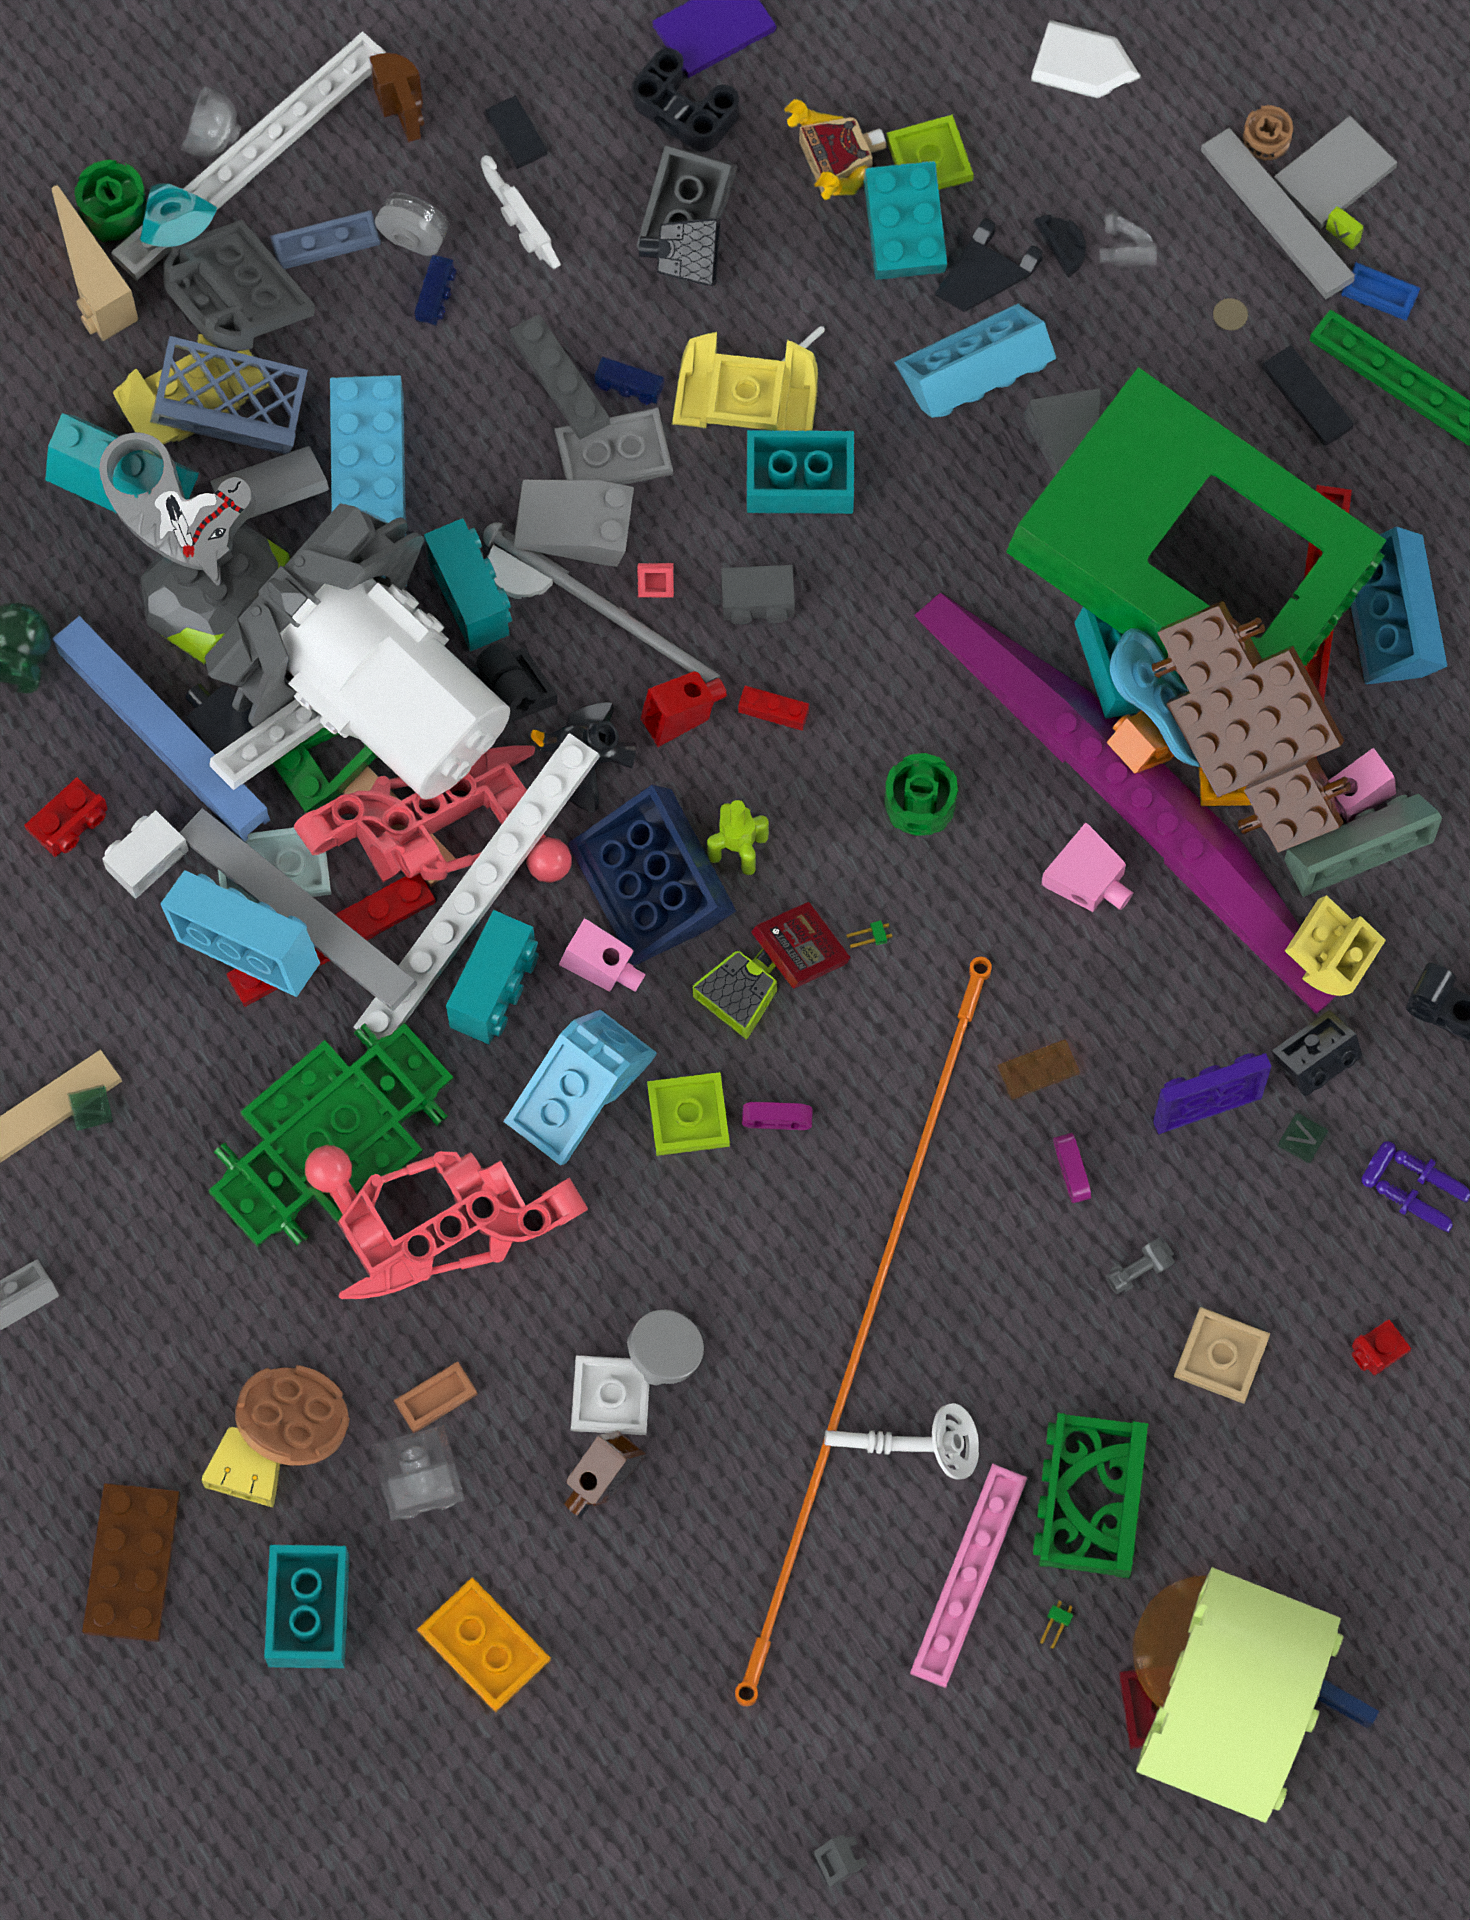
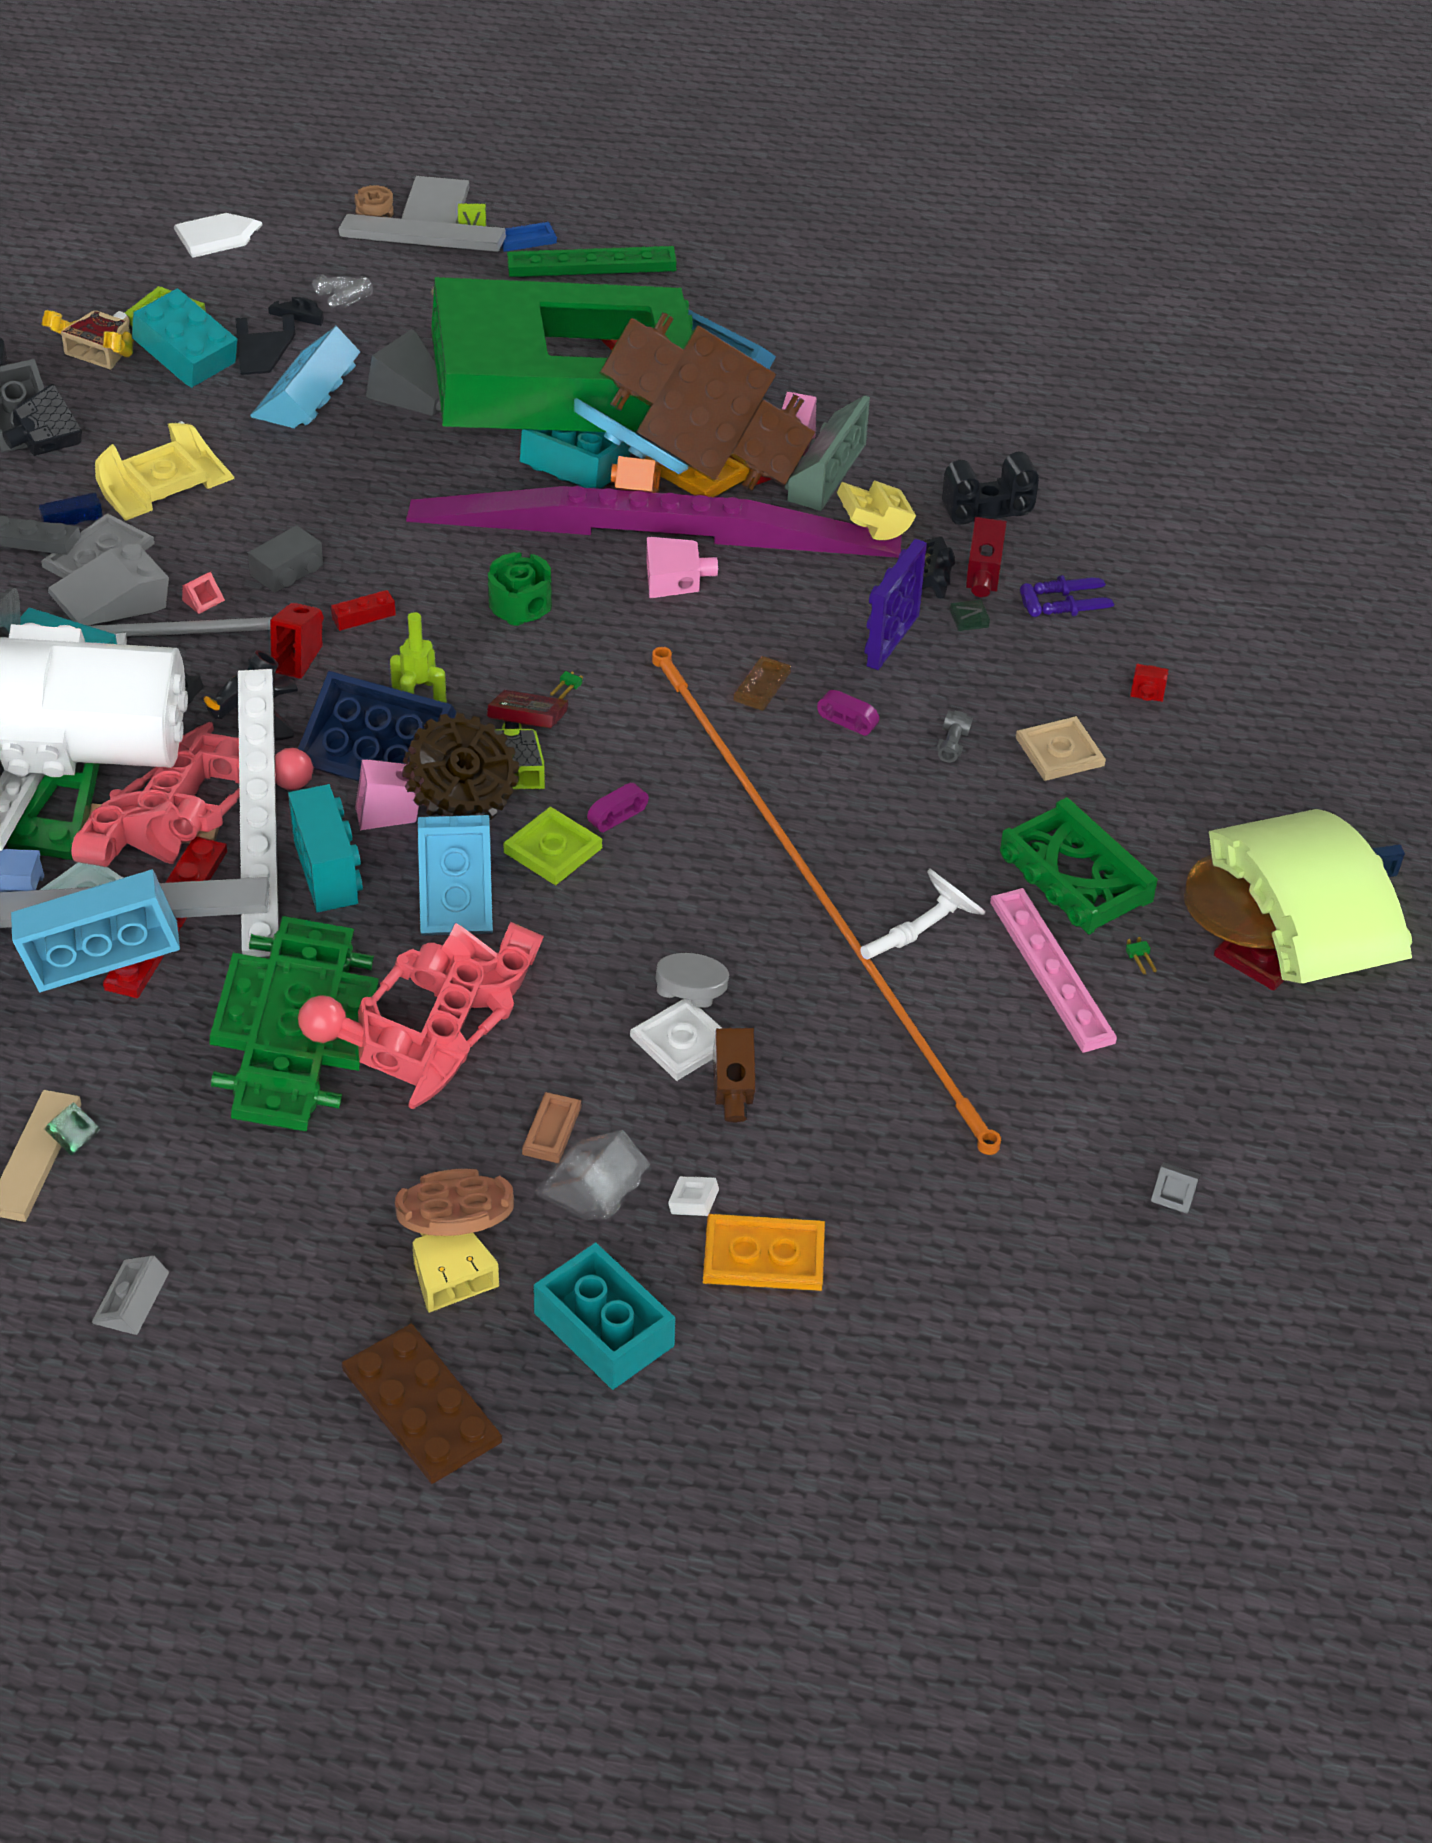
camera: 45 degrees left, 25 degrees down
teal brick [747,430,854,514] -> none
none -> dark brown piece [402,713,519,820]
none -> white plate [668,1176,719,1216]
none -> dark red torso [966,517,1007,597]

